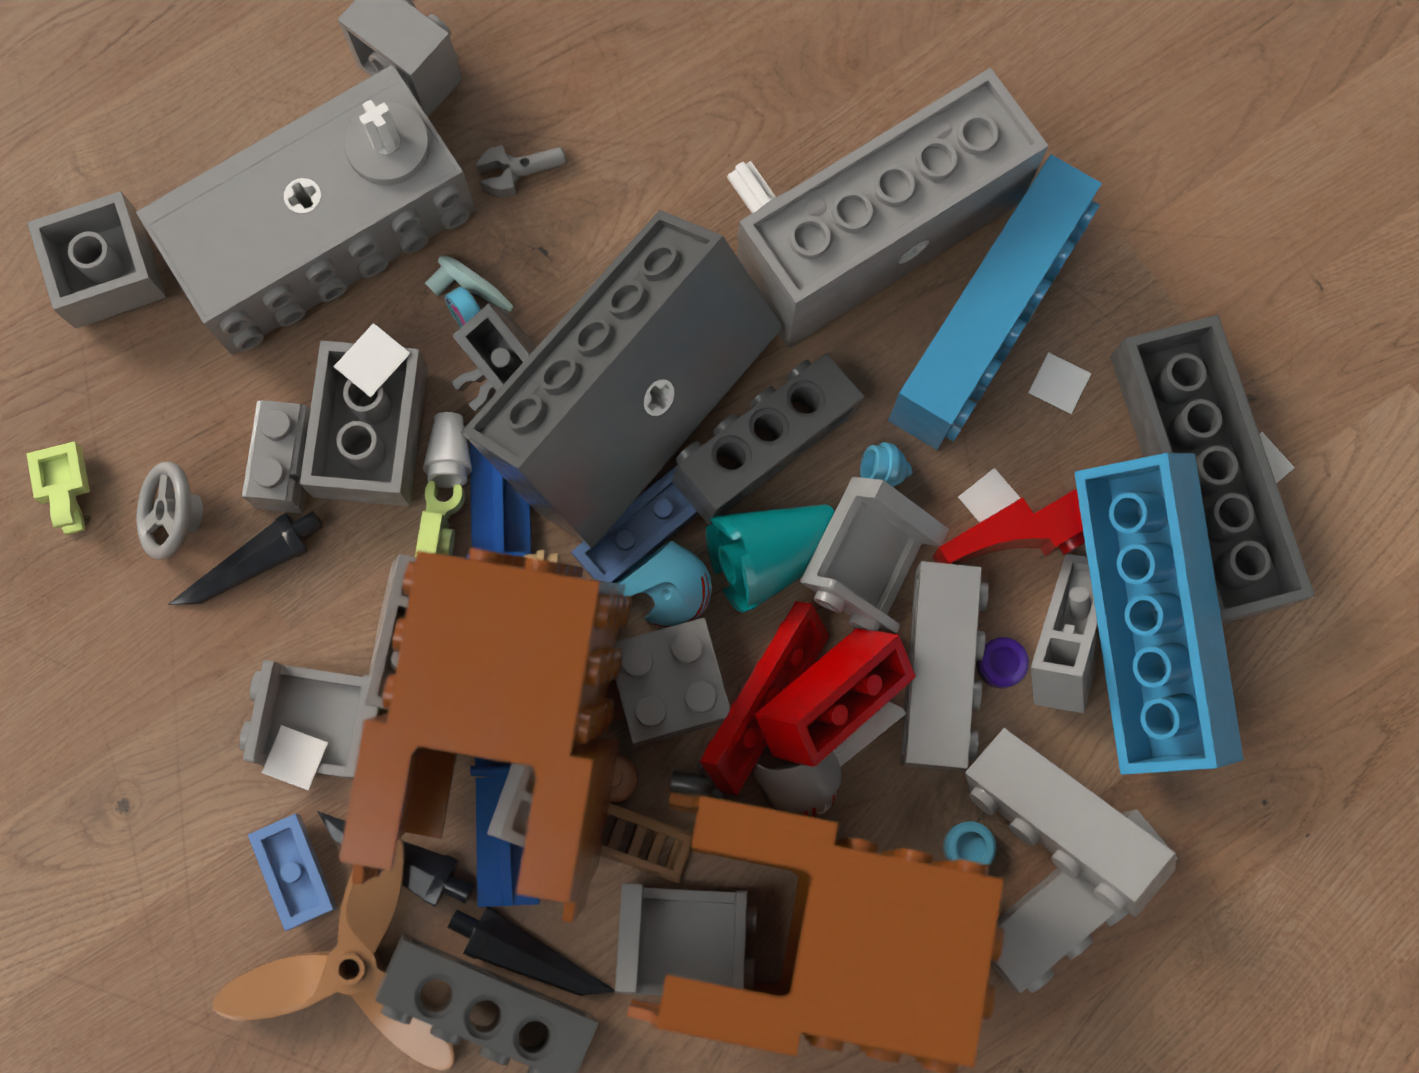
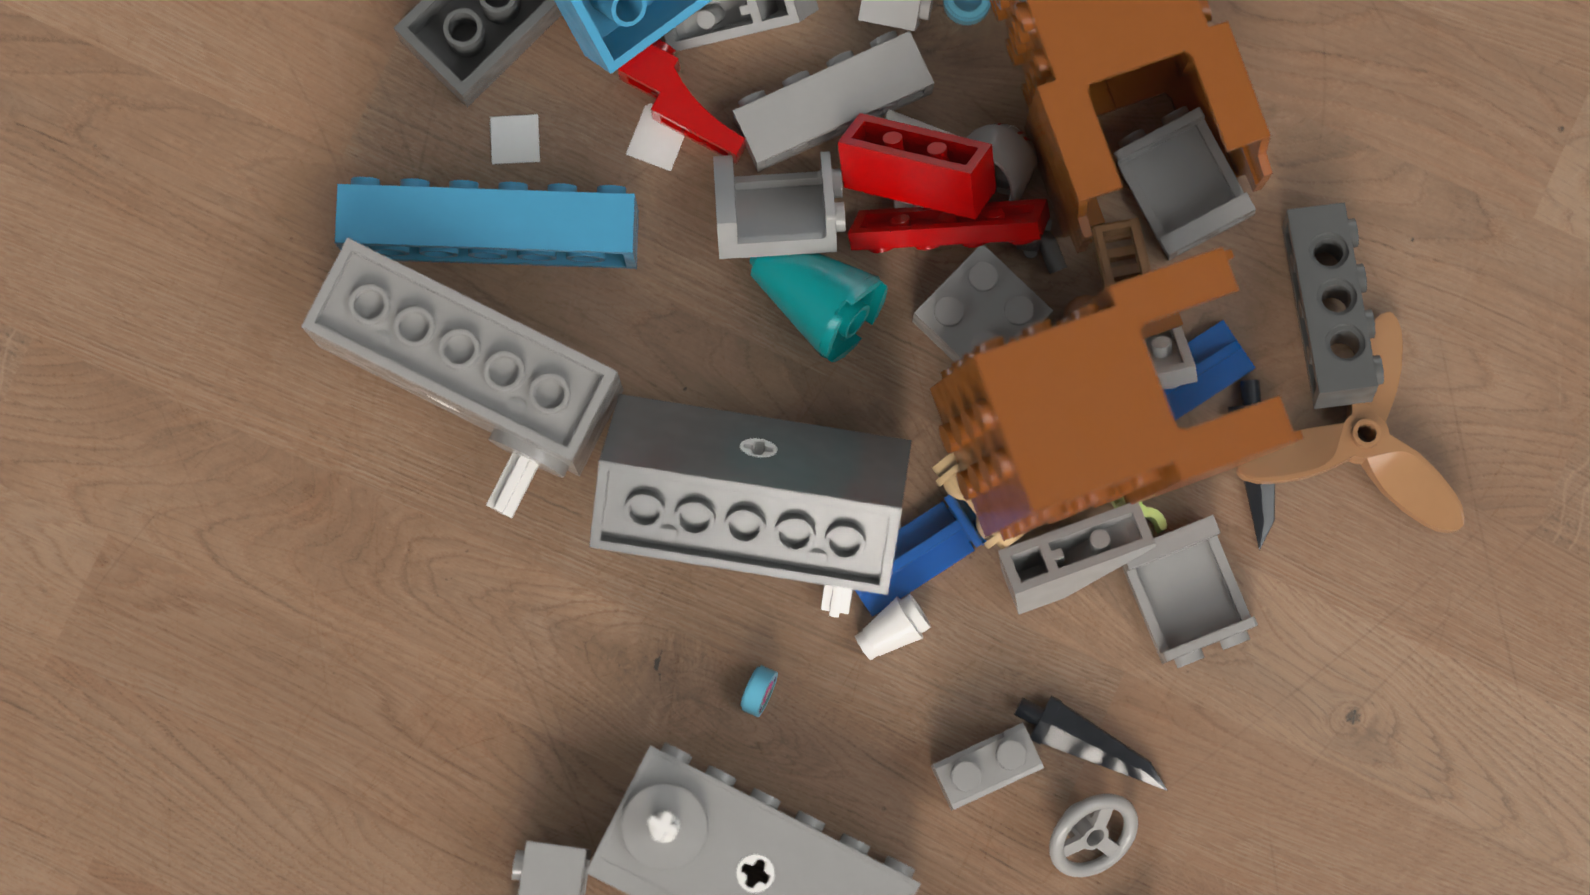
camera: 120 degrees left, 5 degrees up
medium blue plate [248,814,337,931] -> none
white sticker [262,725,328,790] -> none
light grey brick [300,340,428,507] -> none
white sticker [334,323,410,397] -> none
yellowish green plate [415,481,465,557] -> none
light aqua bar [425,256,514,312] -> none
black bar [447,907,615,996] -> none
dark grey brick [452,303,537,412] -> none
light grey bar [476,145,567,198] -> none
medium blue plate [571,466,699,583] -> none
medium azure helmet [616,541,712,628] -> none
dark grey brick [672,353,865,525] -> none
medium azure plate [860,442,913,488] -> none
dark purple tile [976,637,1029,689] -> none

